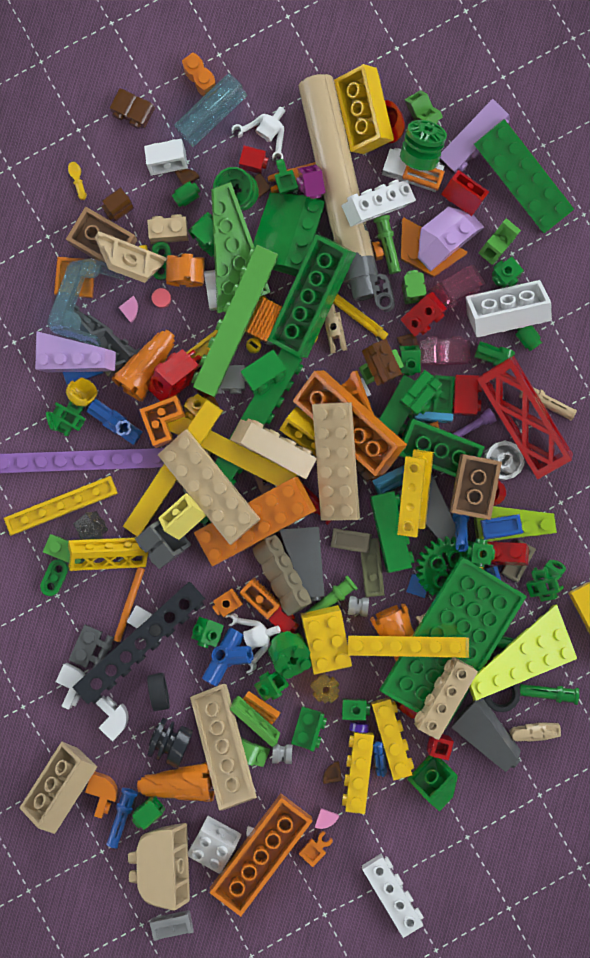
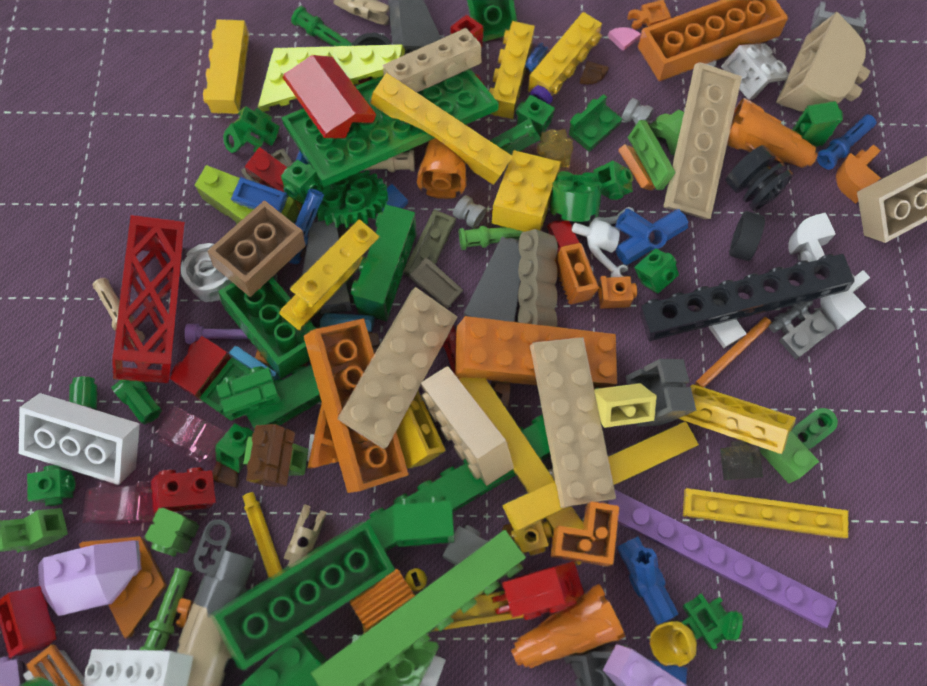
camera: 155 degrees left, 15 degrees down
none -> slope [283,55,376,138]
none -> green hinge [490,118,541,155]

